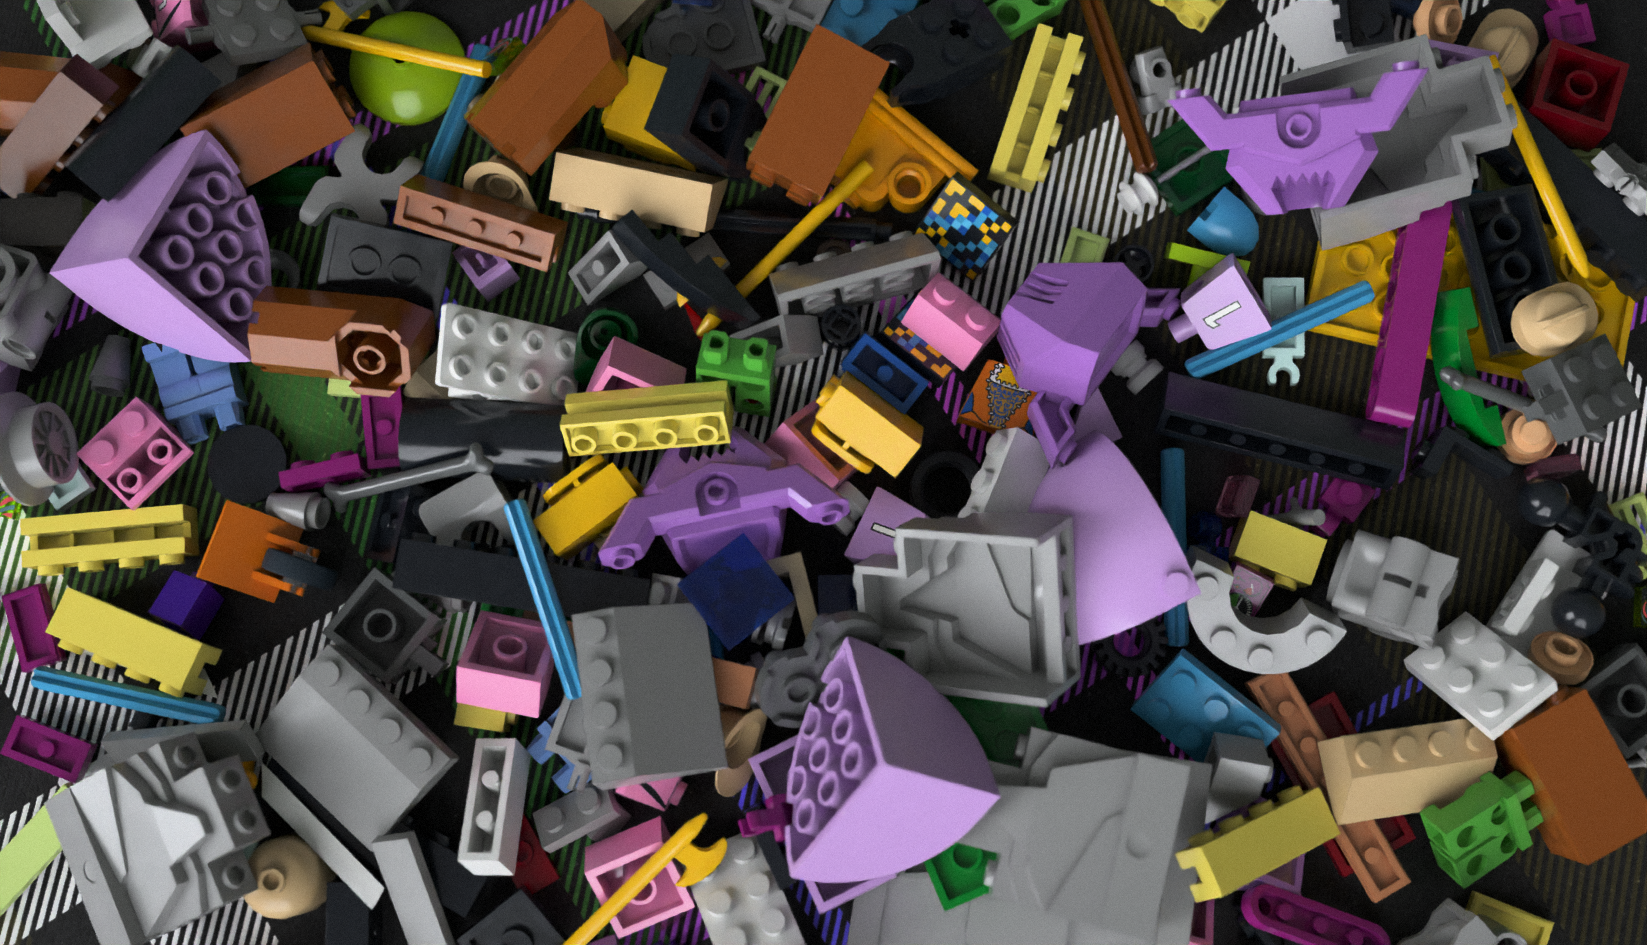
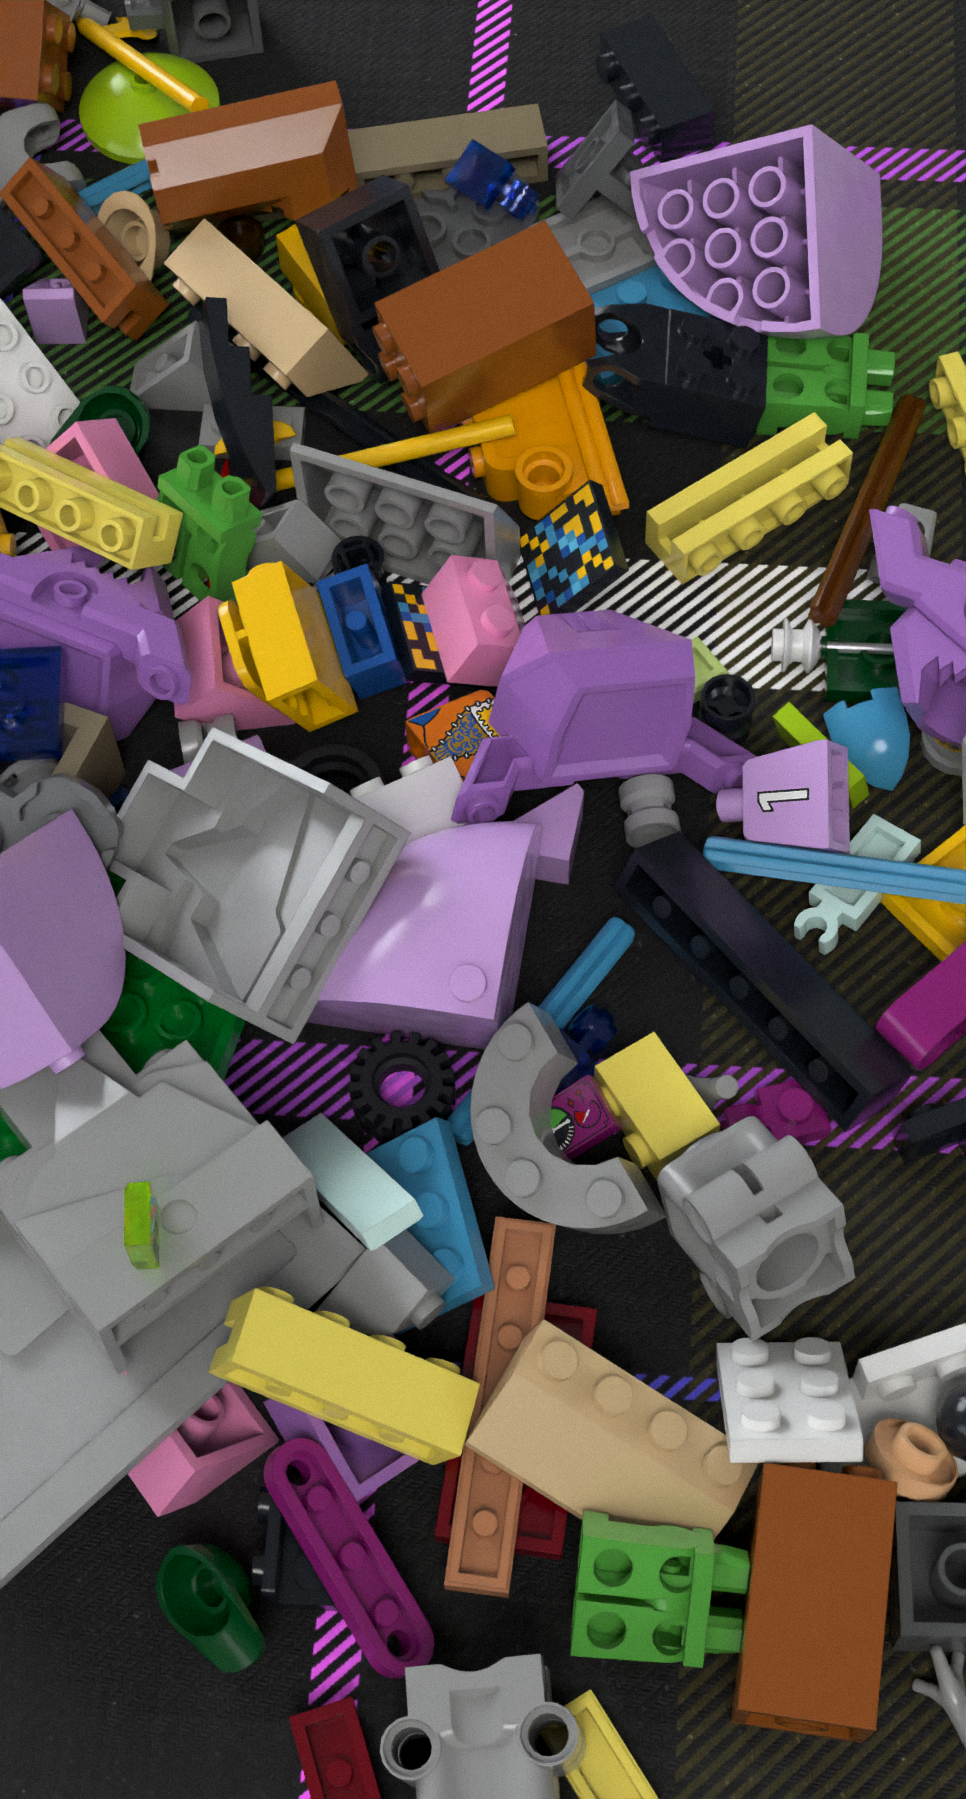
camera: 40 degrees right, 20 degrees down
clear pink tile [1215,475,1261,518] -> none
none -> clear neon green tile [124,1181,159,1270]
none -> light aqua tile [283,1113,423,1251]

